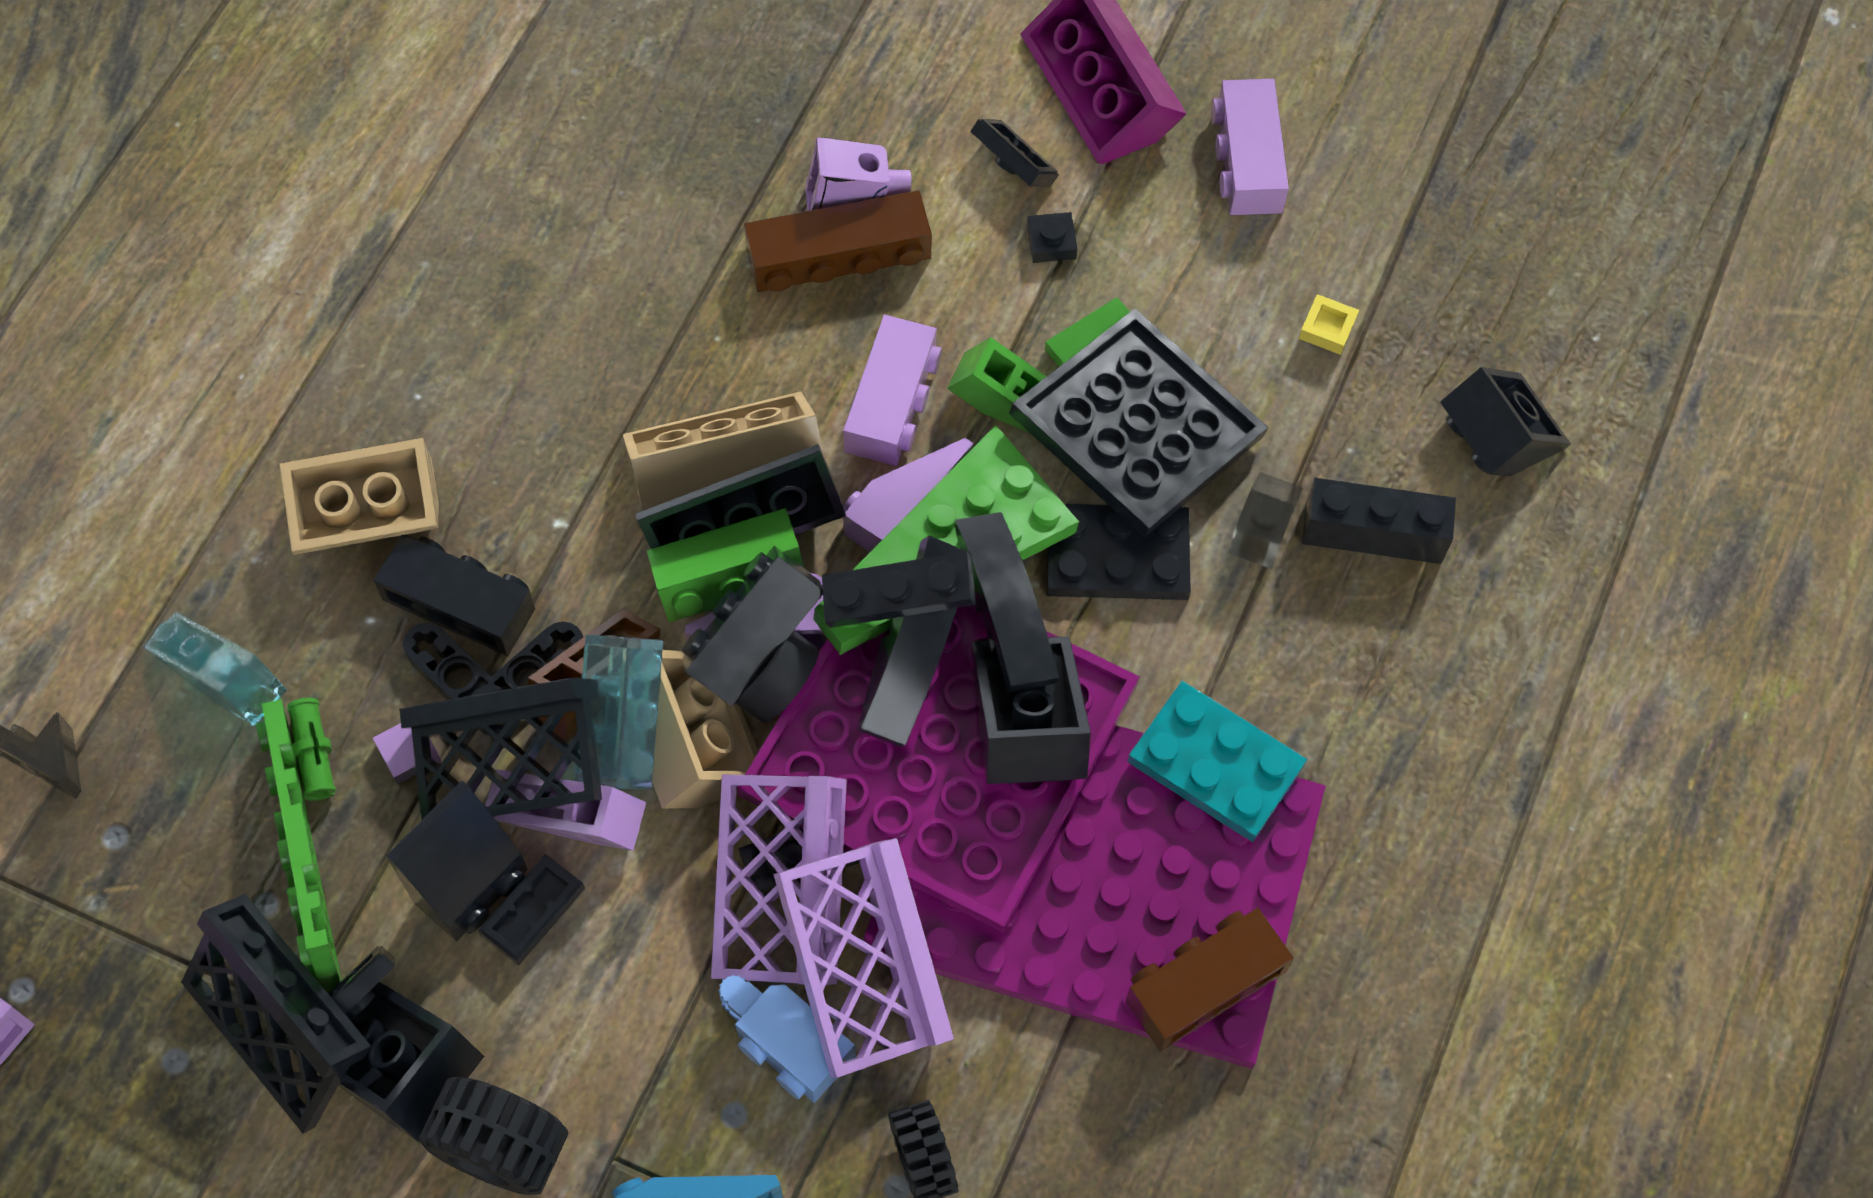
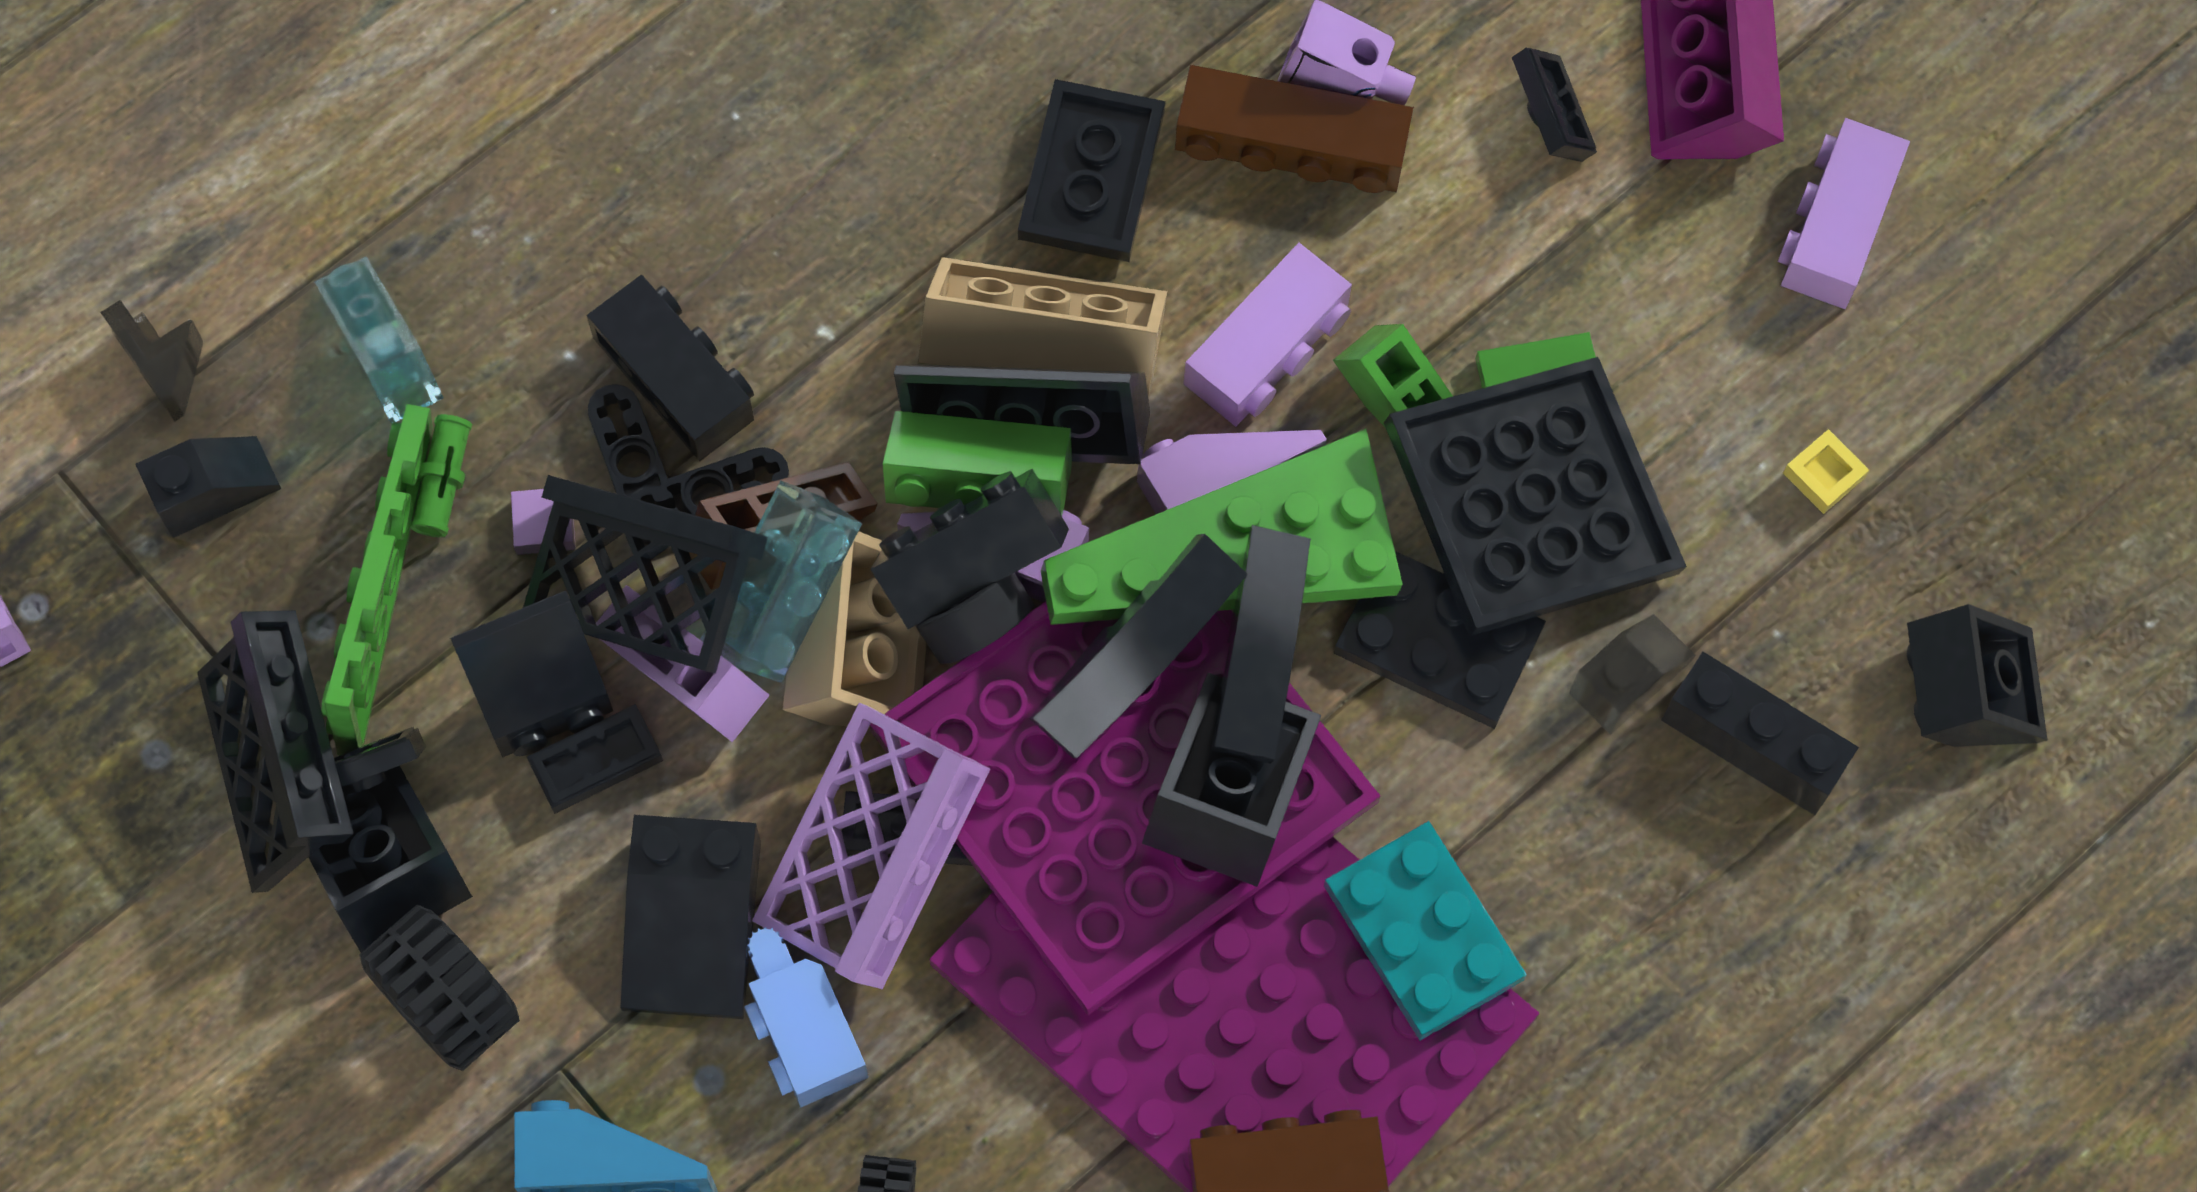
camera: 25 degrees right, 5 degrees up
tan slope [280,438,439,555] -> none
lavender fence [773,838,954,1078] -> none
black plate [822,551,976,628] -> none
black plate [1027,212,1078,263] -> none
none -> black slope [135,436,281,538]
none -> black slope [620,815,761,1019]
none -> black plate [1018,79,1166,262]

